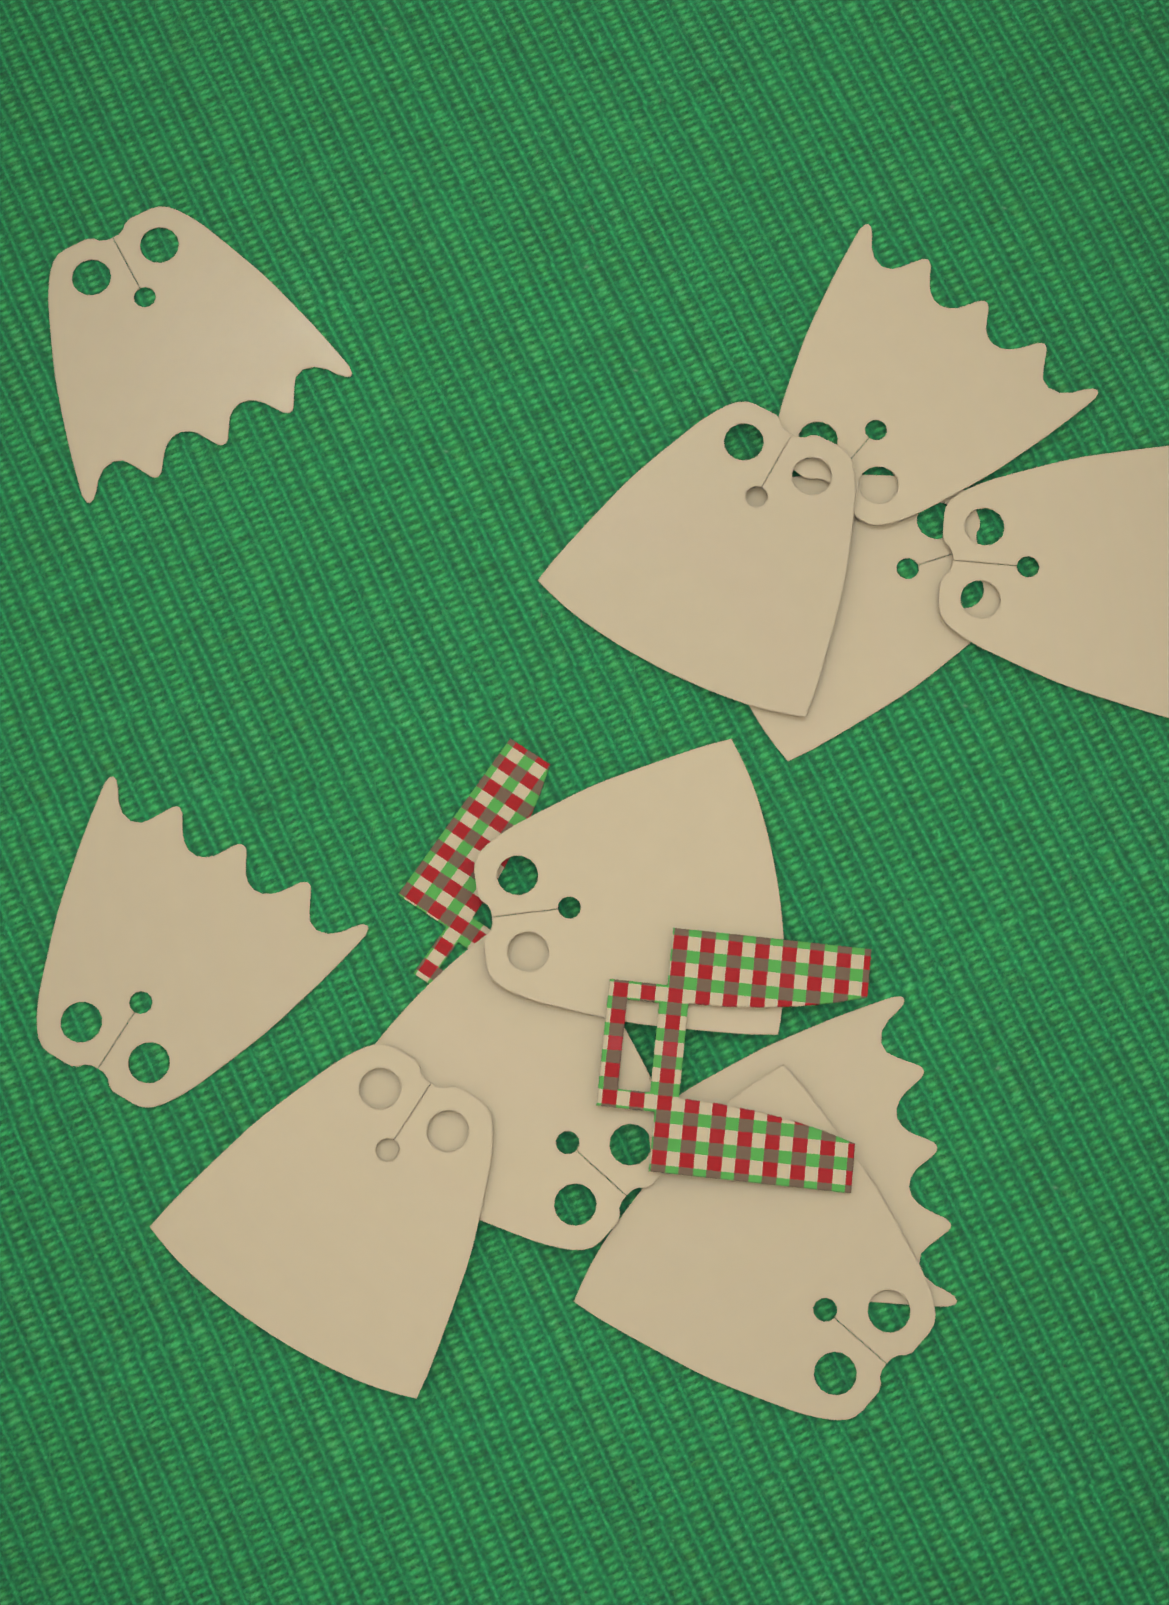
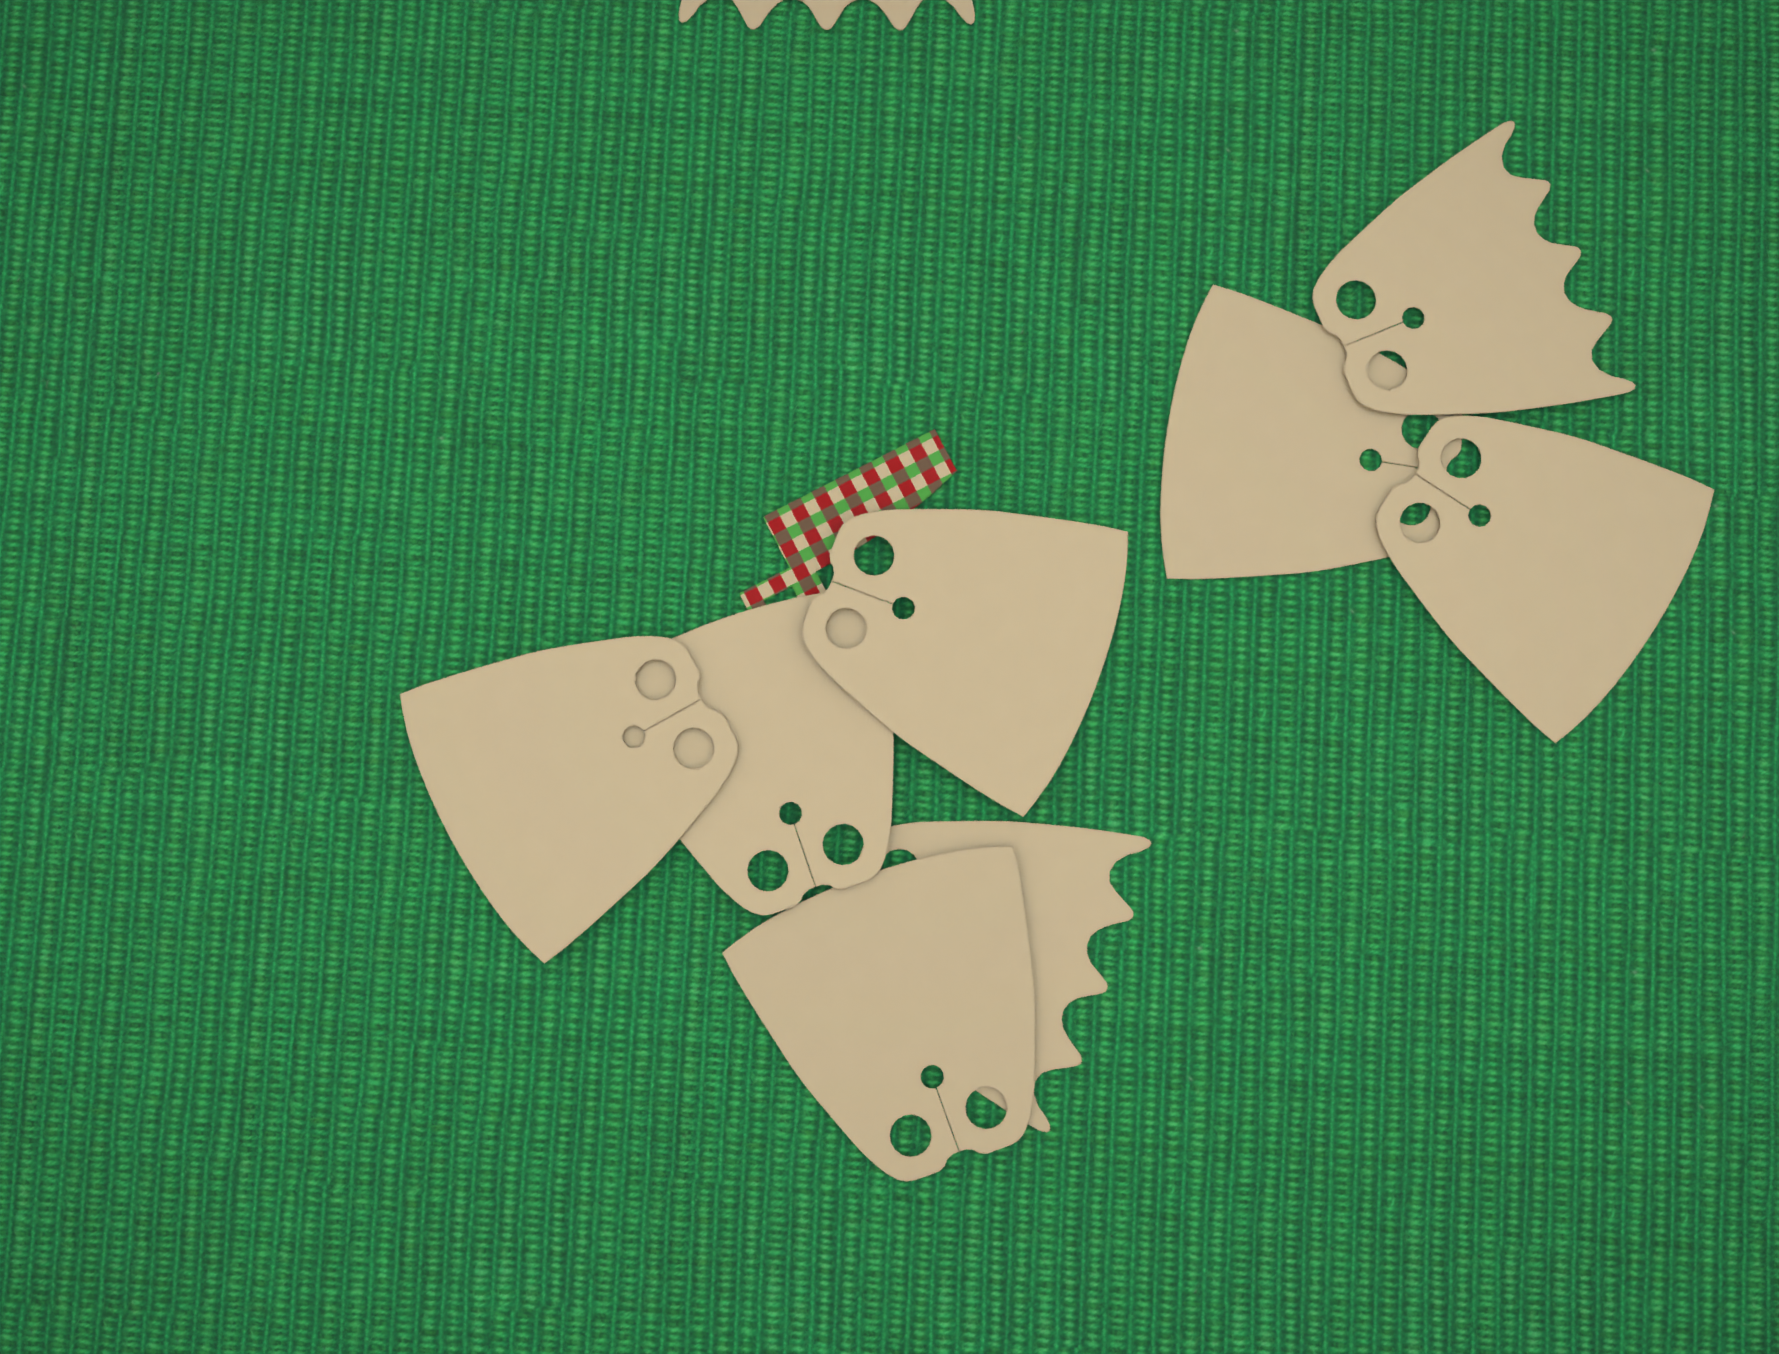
camera: 30 degrees right, 10 degrees up
tan piece [37,777,369,1108] -> none
tan piece [538,401,856,717] -> none
piece [596,928,871,1193] -> none

